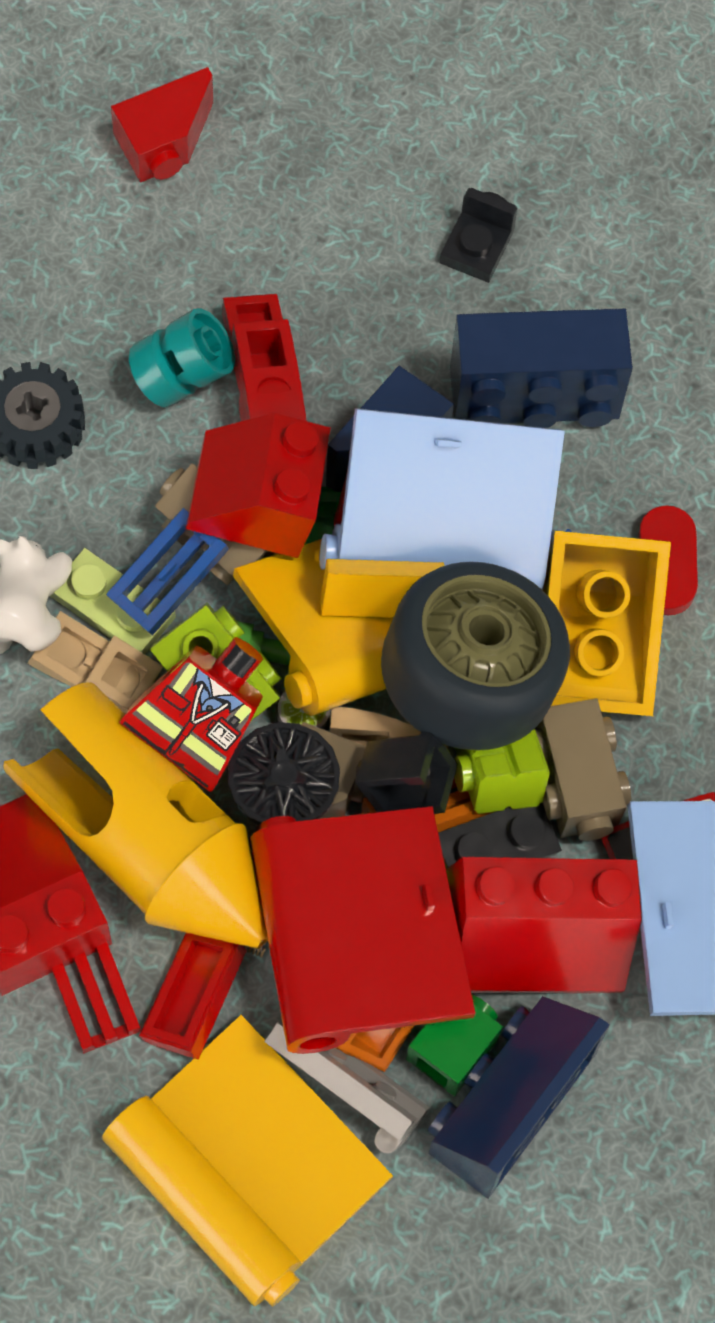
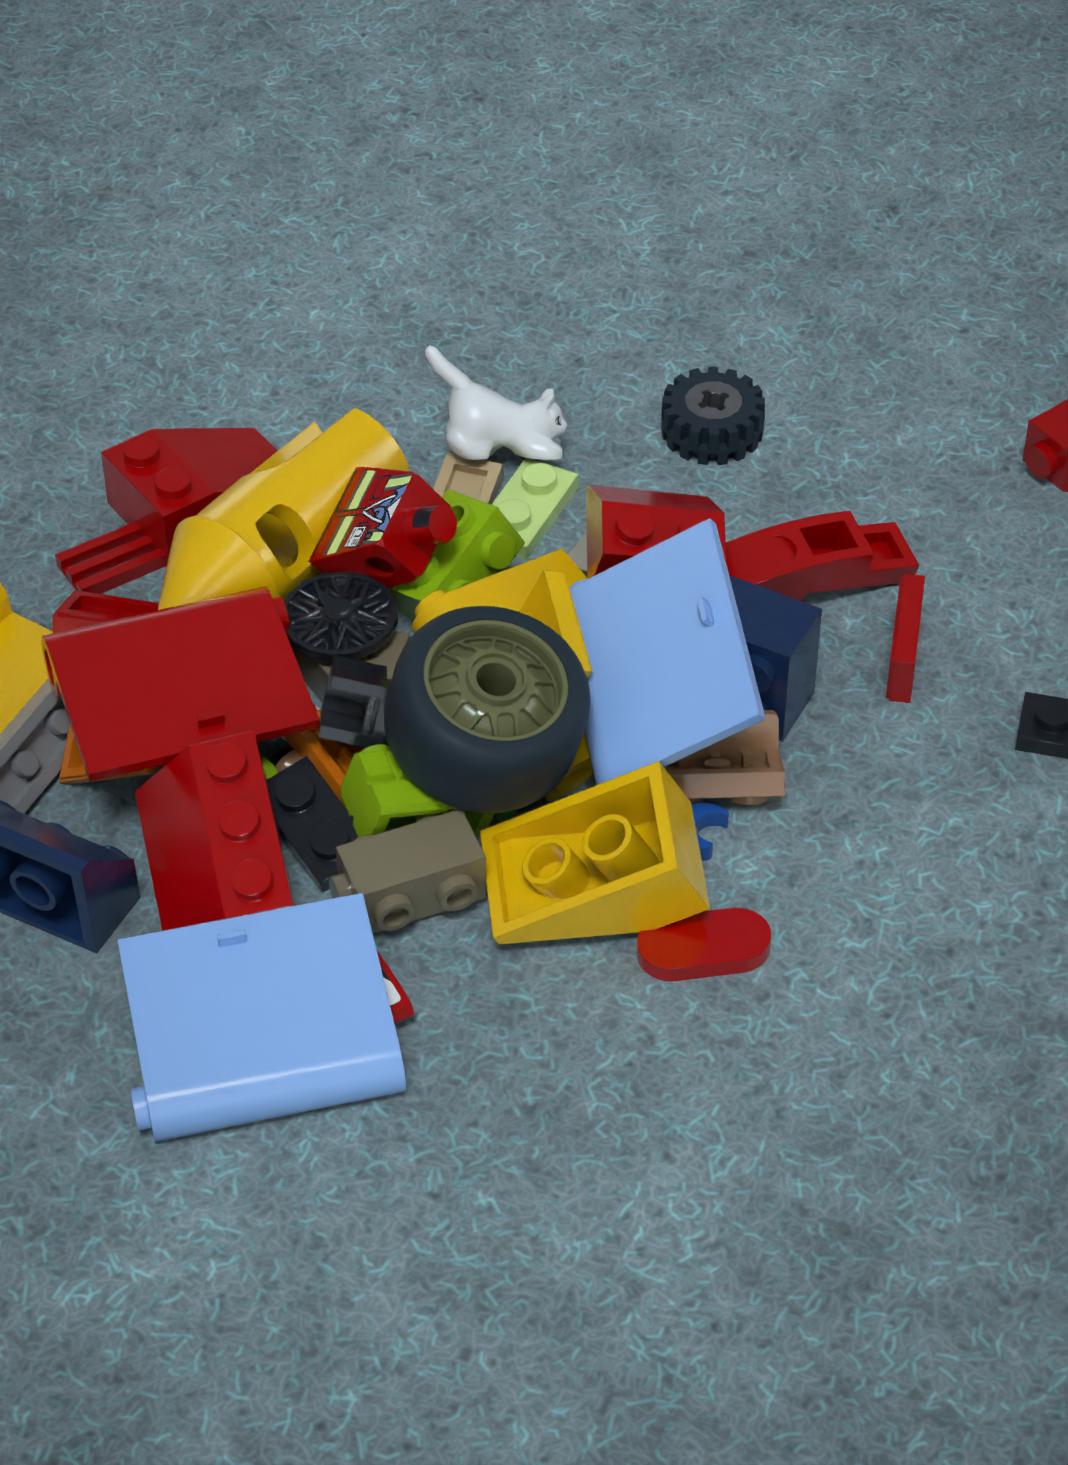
camera: 85 degrees right, 20 degrees down
blue tile [106,508,229,636] -> none
teal wheel [128,308,236,408] -> none
green brick [406,994,503,1097] -> none
dark blue brick [450,308,633,428] -> none
none -> red tile [886,574,925,703]

